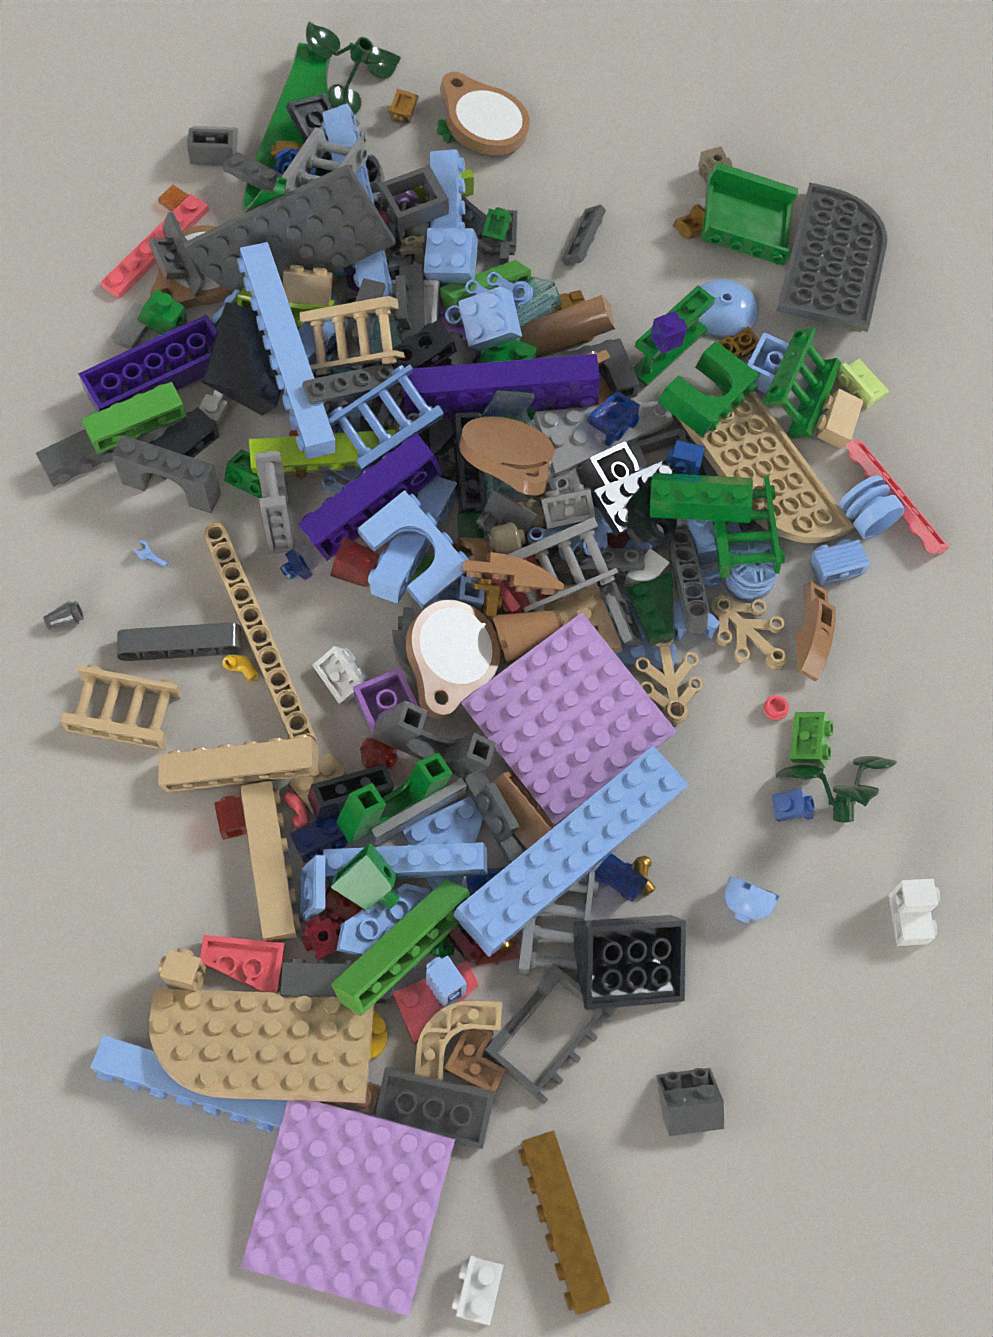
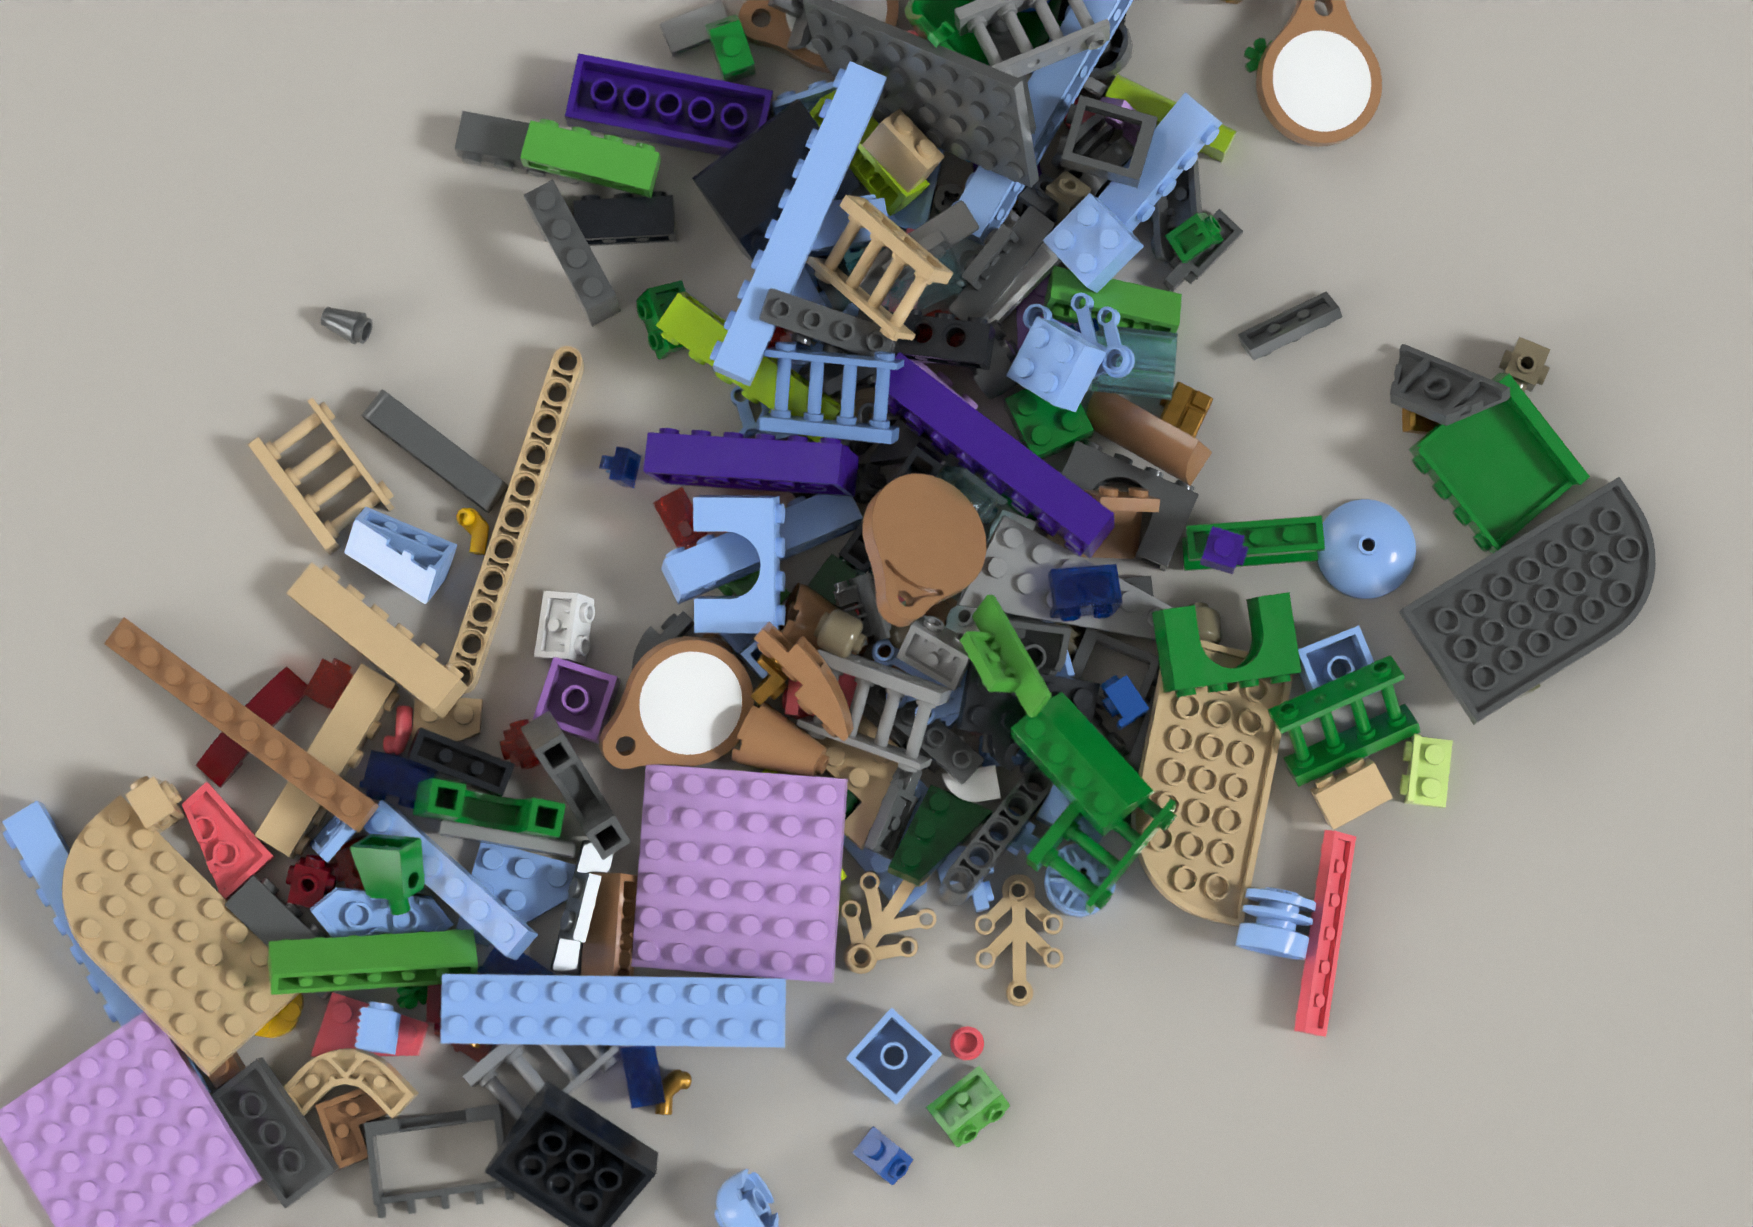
camera: 50 degrees right, 15 degrees up
light blue hand [134,541,168,567] -> none
white plate [199,390,229,426] -> none
light grey fence [255,451,294,554] -> none
pearl gold slope [718,326,760,359] -> none
dark green plant [776,756,897,822] -> none
medium nougat slope [797,581,836,681] -> none
light blue brick [810,539,869,586] -> none
none -> medium nougat plate [104,617,379,833]
none -> dark red slope [195,666,312,788]
none -> light blue wedge [344,507,457,605]
none -> light blue brick [846,1007,942,1105]
none -> bright green bracket [960,595,1051,717]
none -> dark grey wing [1390,344,1510,426]

